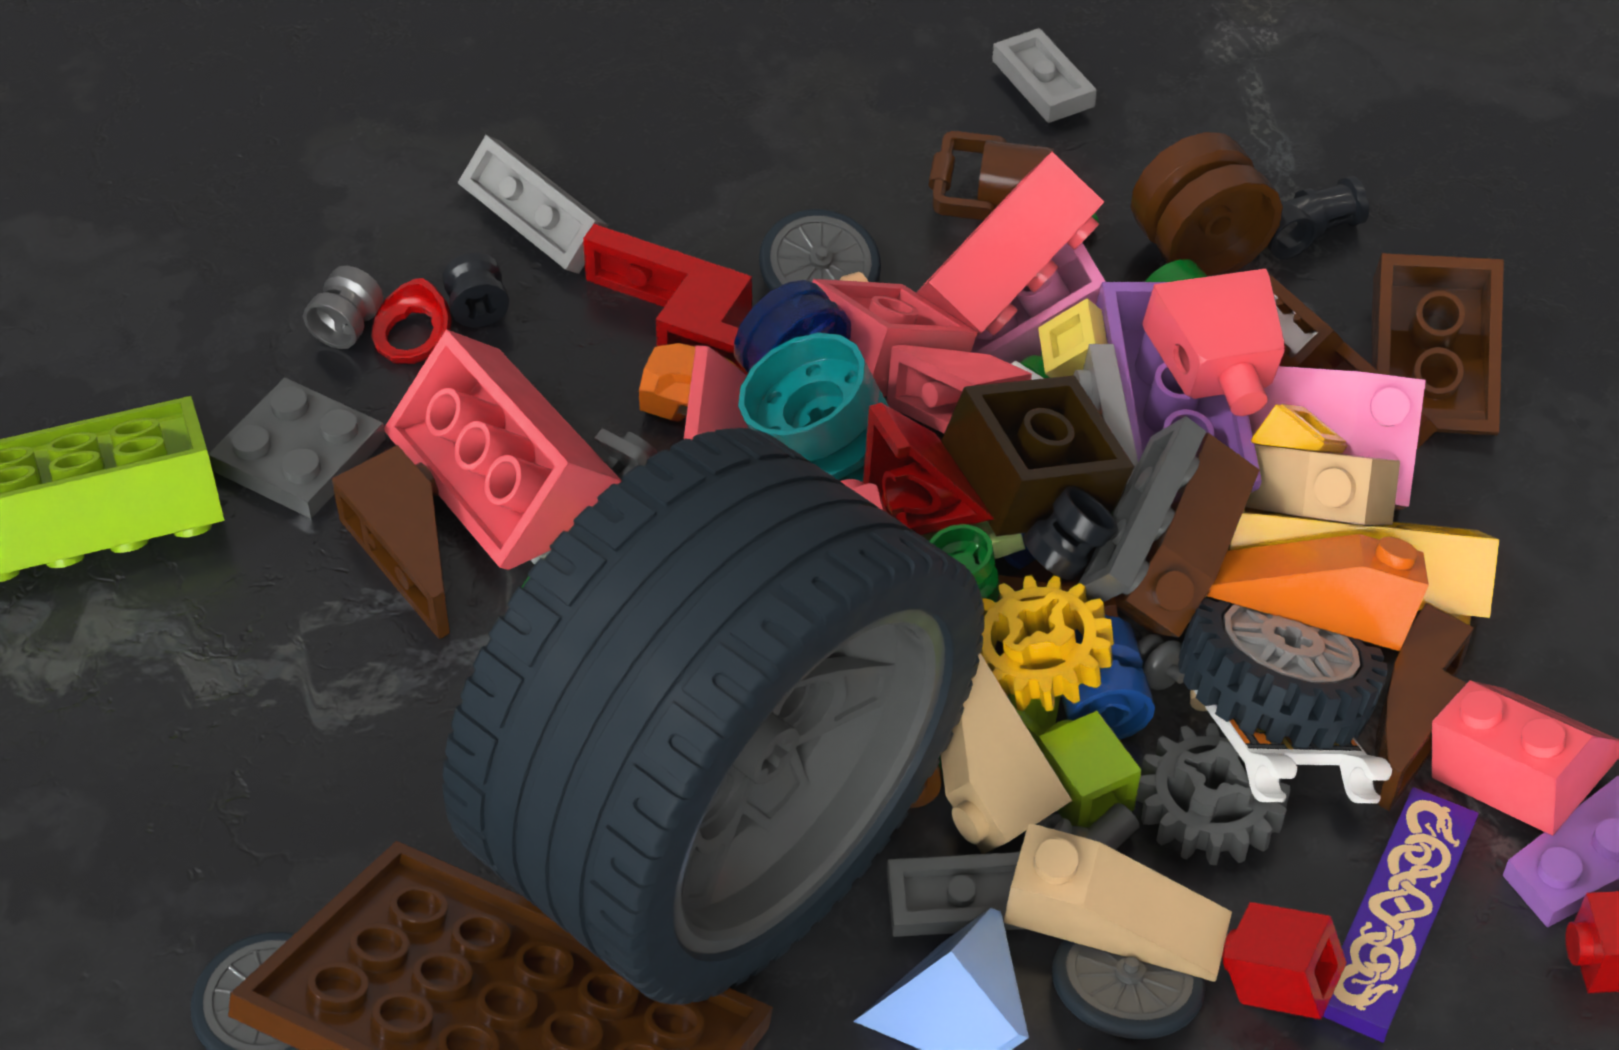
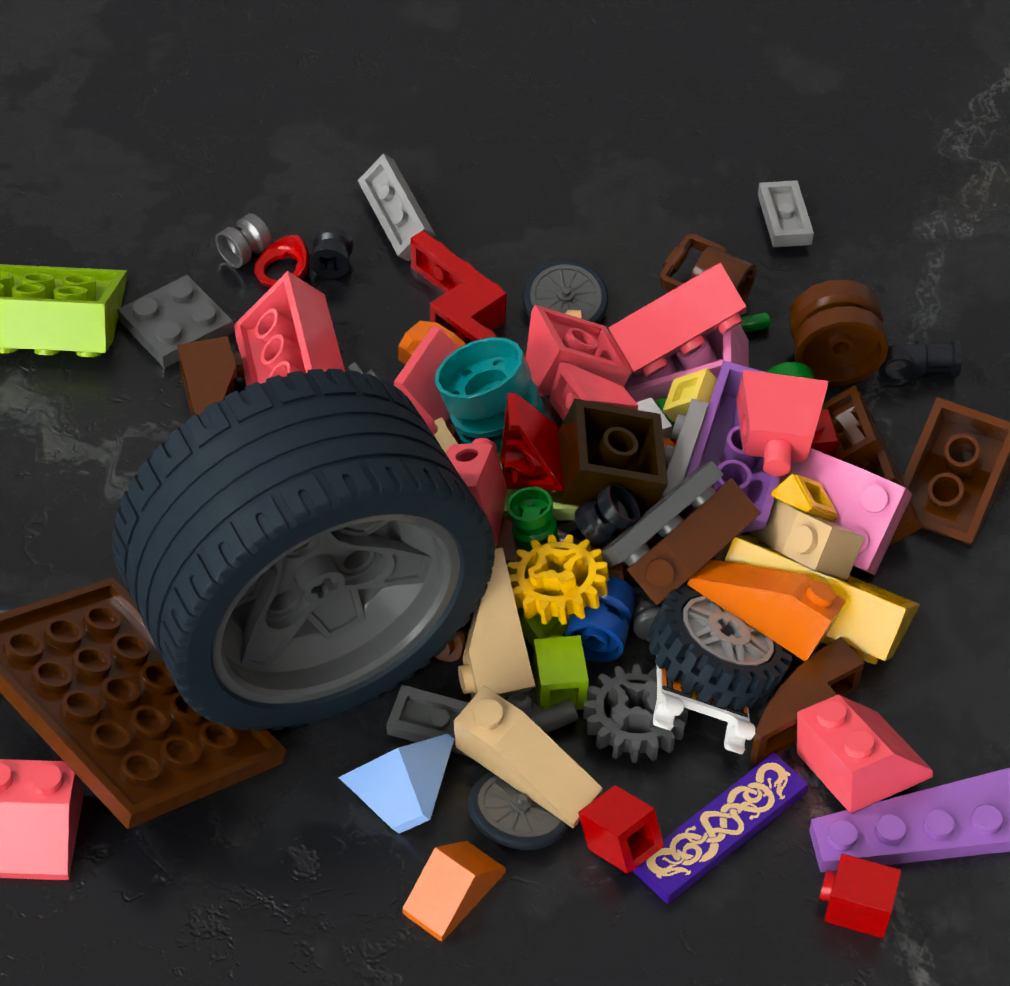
camera: 20 degrees right, 0 degrees up
clear blue wheel [734,280,851,373] -> none

